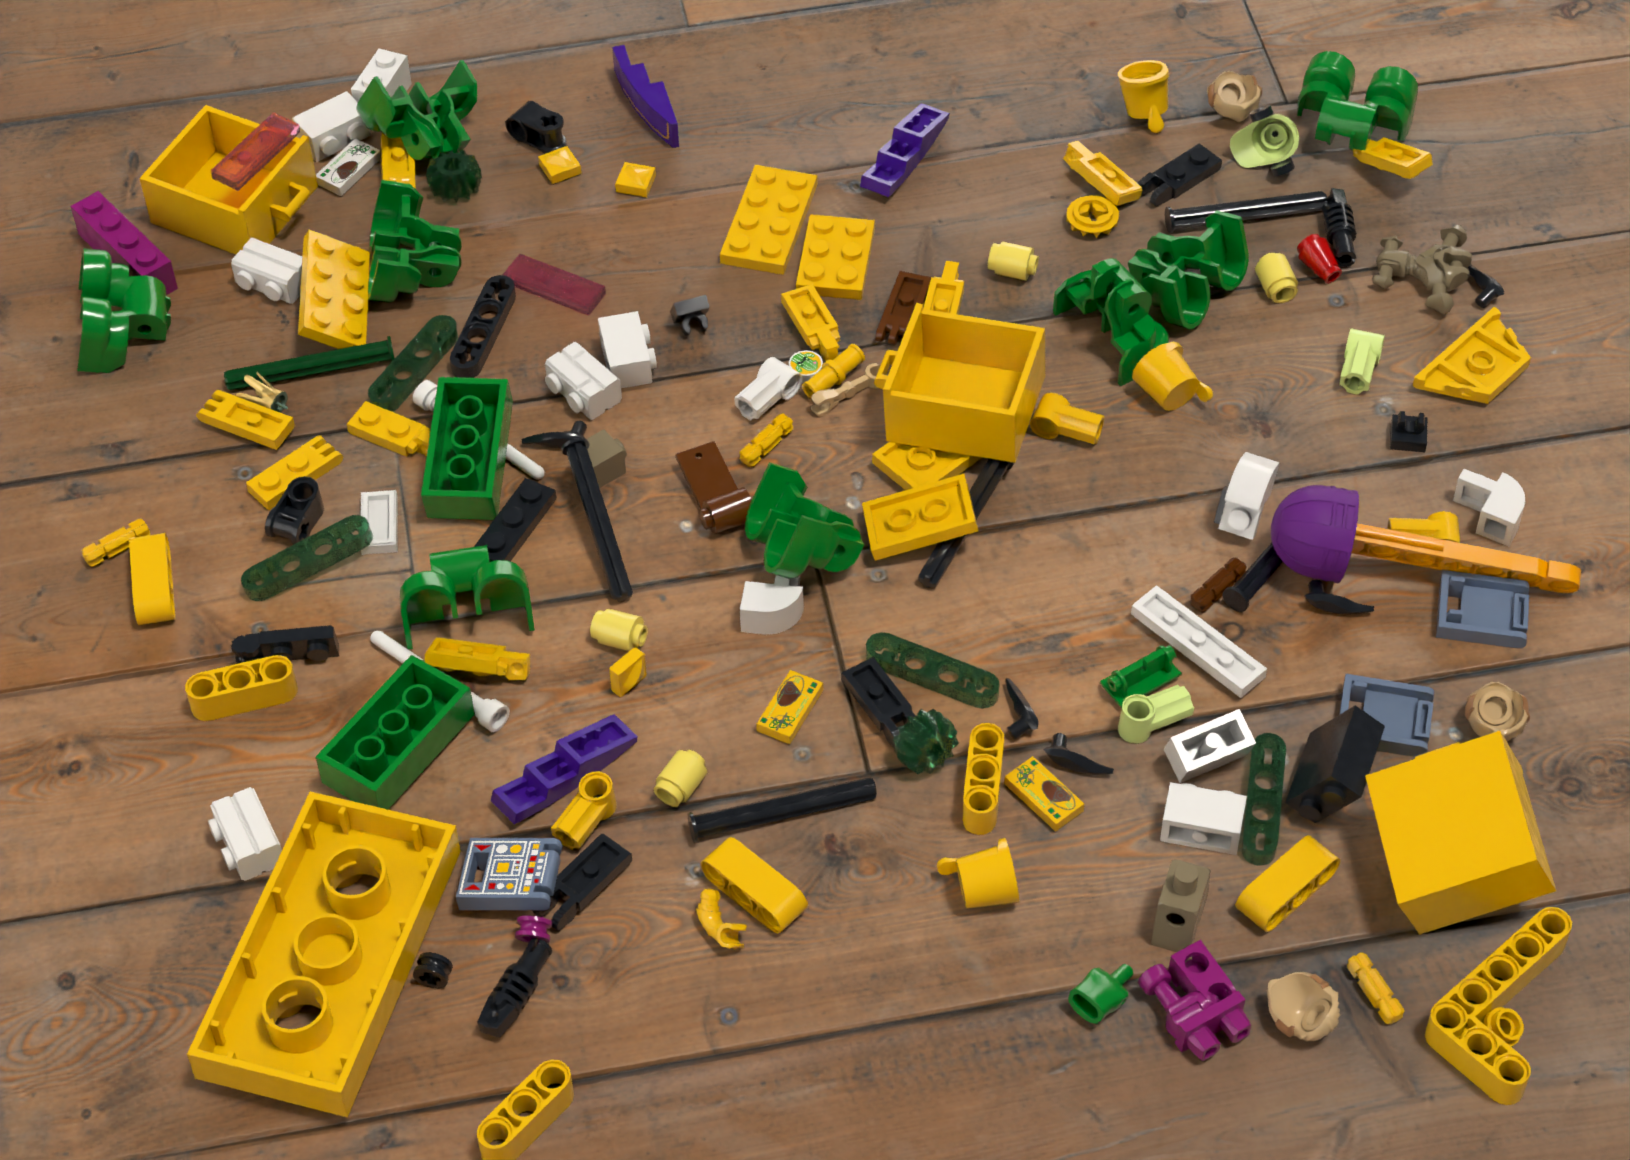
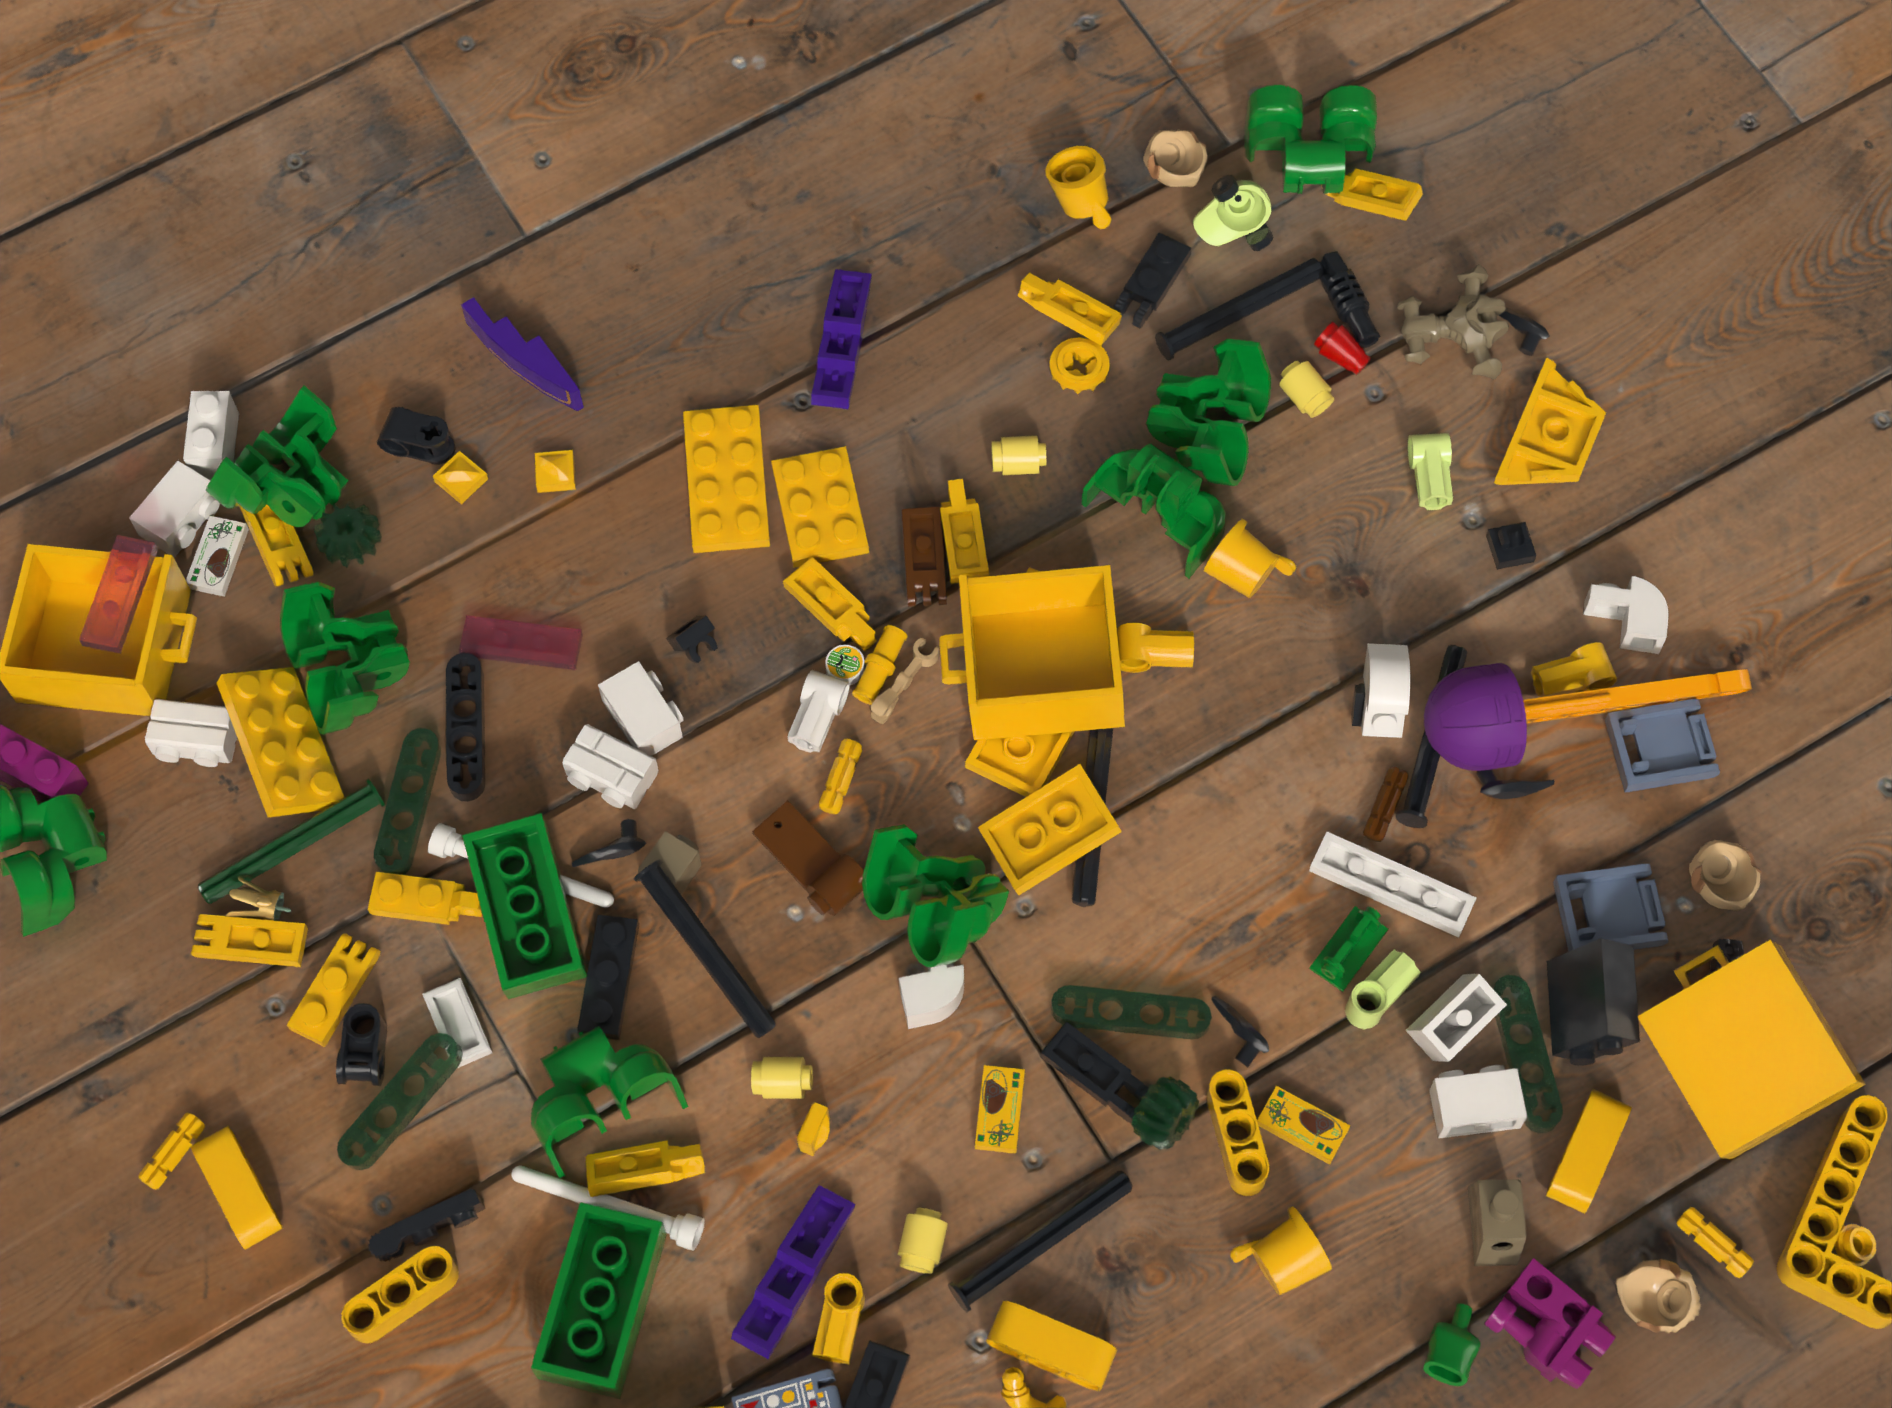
camera: 20 degrees left, 15 degrees up
black bar [1043,733,1114,774] -> none

